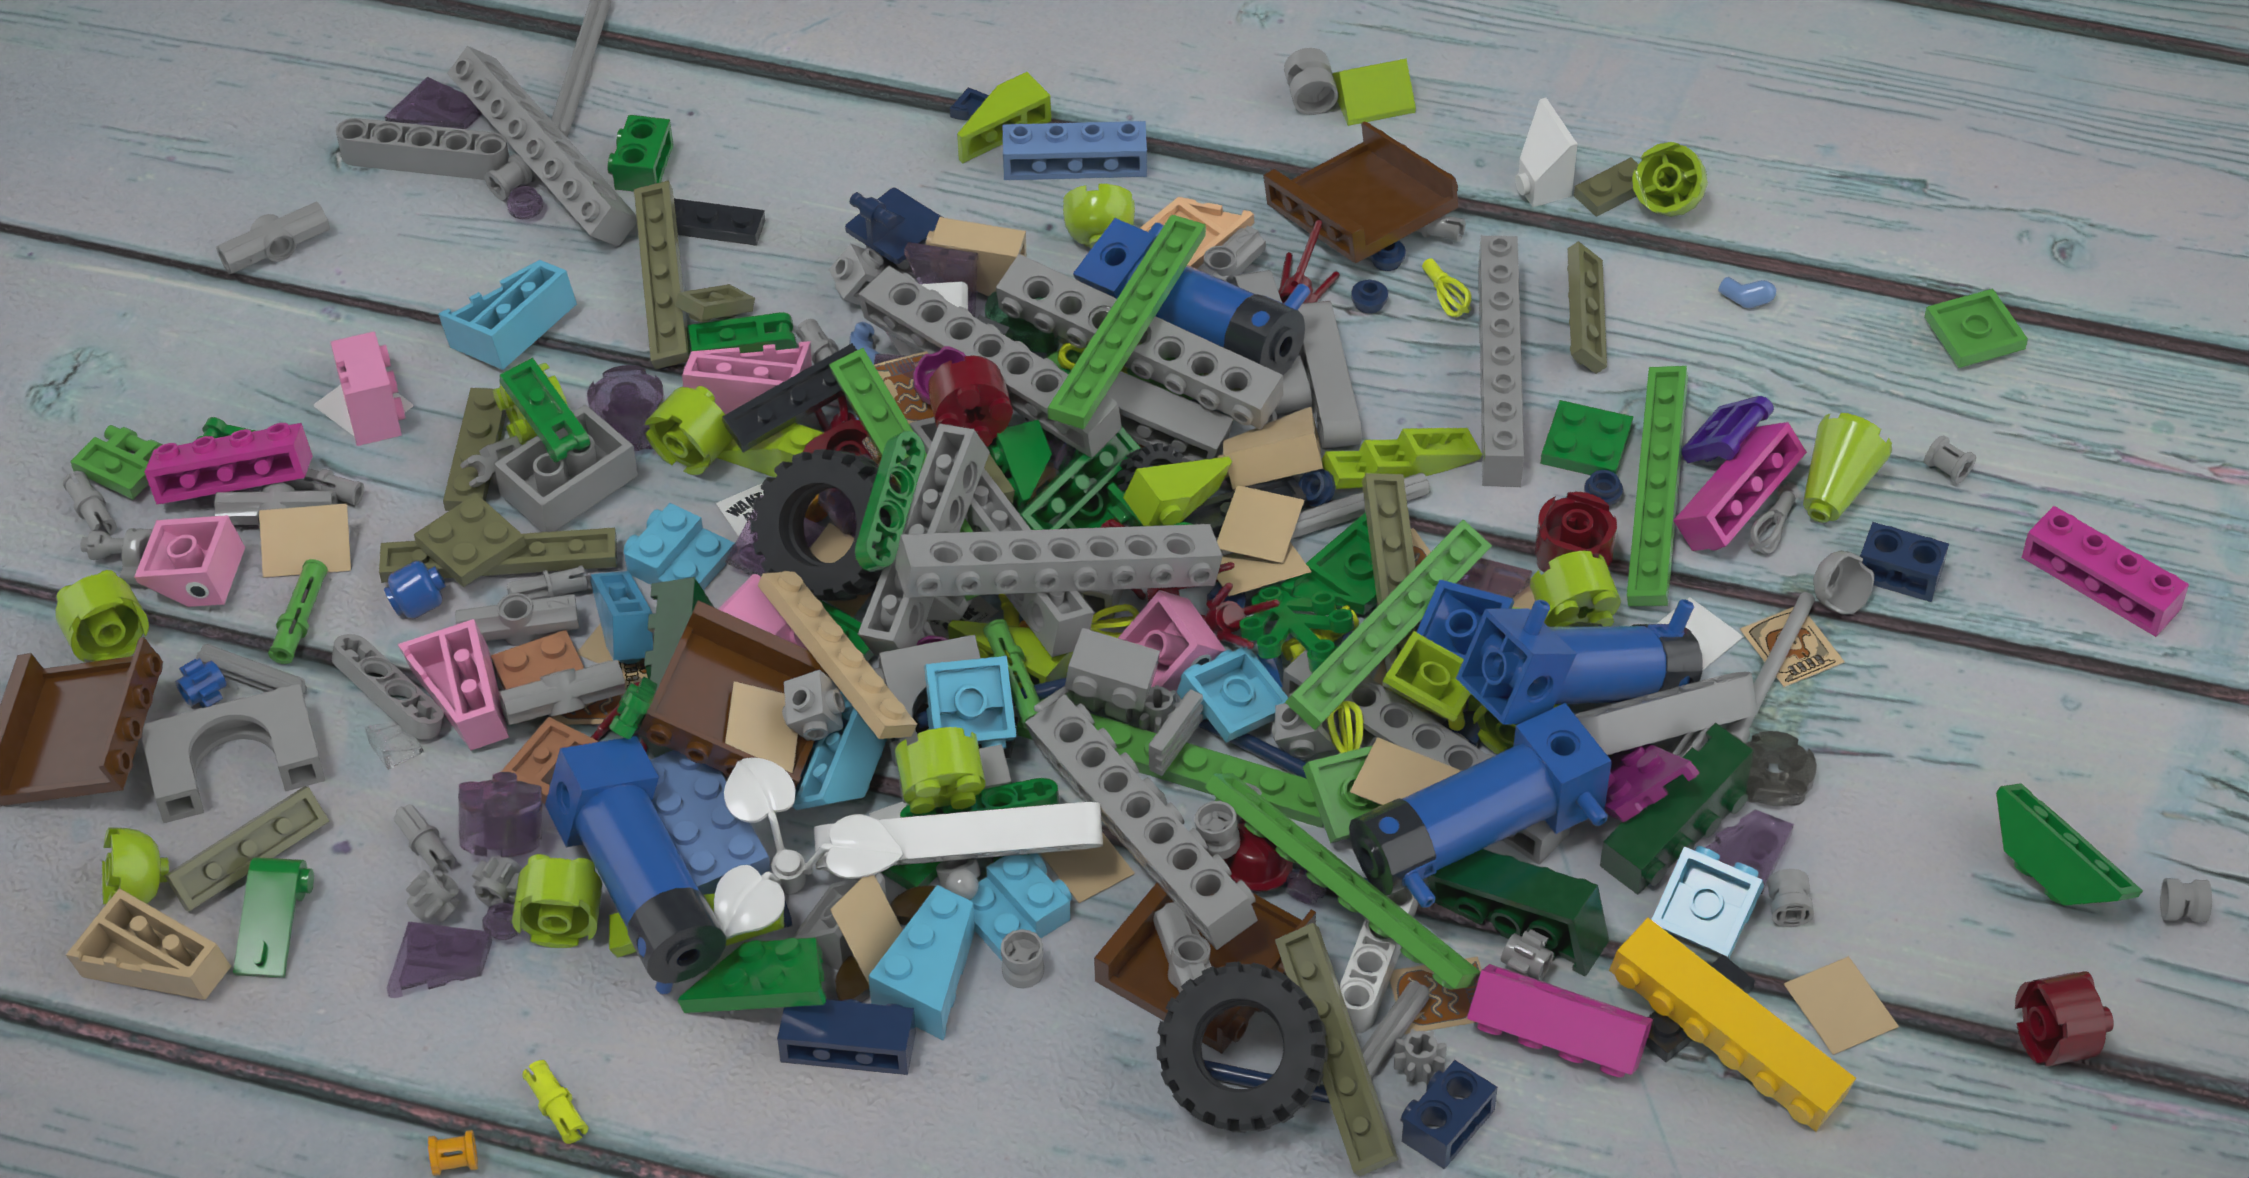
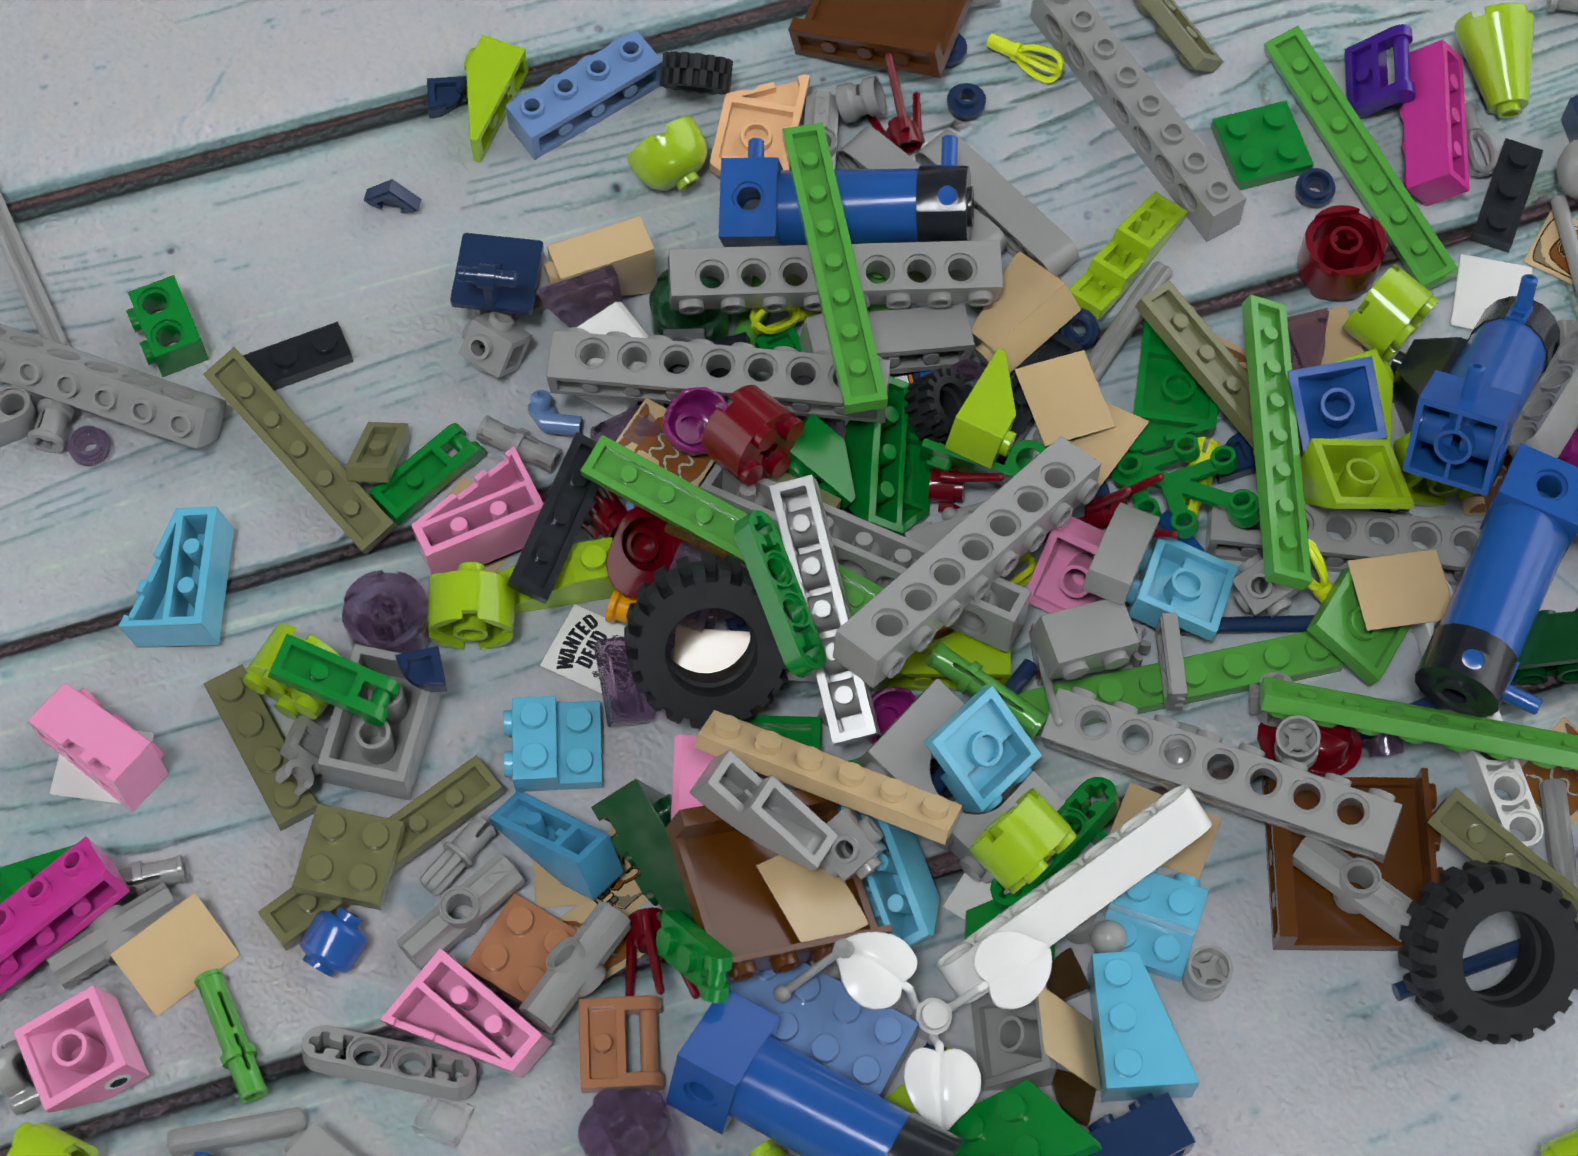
camera: 35 degrees left, 15 degrees up
none -> dark blue tile [363,179,422,214]
none -> dark blue tile [395,646,448,692]
none -> black tyre [660,51,733,95]
none -> light grey slope [689,750,838,871]
none -> light grey hinge [773,939,854,1003]
none -> light grey wheel [836,76,886,123]
none -> light grey slope [1082,502,1160,606]
none -> black plate [1470,138,1544,253]

